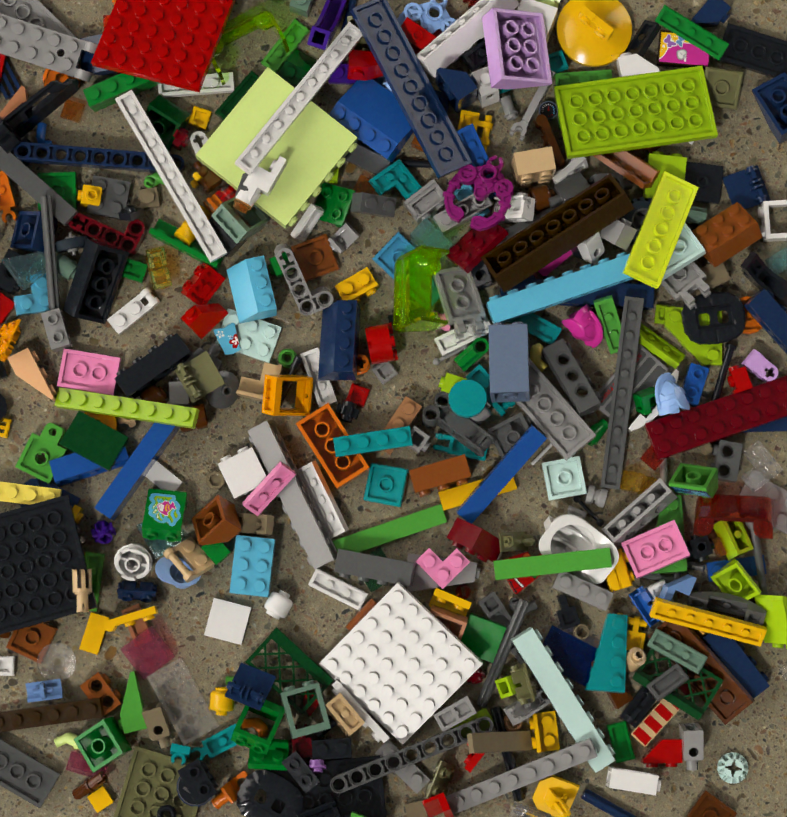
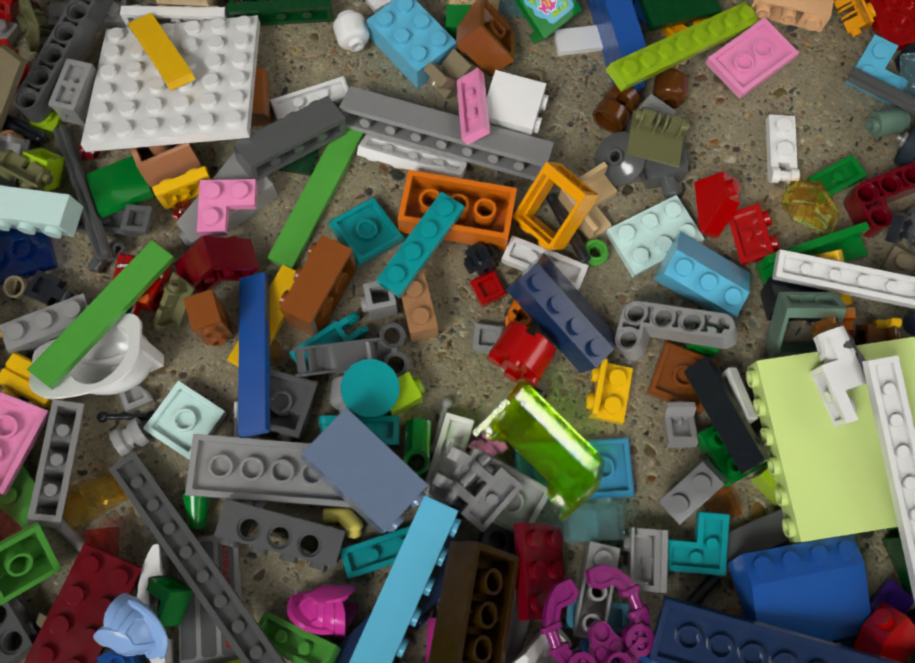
camera: 130 degrees right, 10 degrees down
light grey brick [41,308,73,353] -> none
black slope [63,238,129,324] -> none
black brick [114,333,192,399] -> none
medium azure sticker [214,323,240,355] -> none
none -> yellow tile [127,13,195,91]
none -> dark orange brick [183,289,234,346]
none -> flat silver plate [444,451,524,532]
none -> black tile [684,356,770,474]

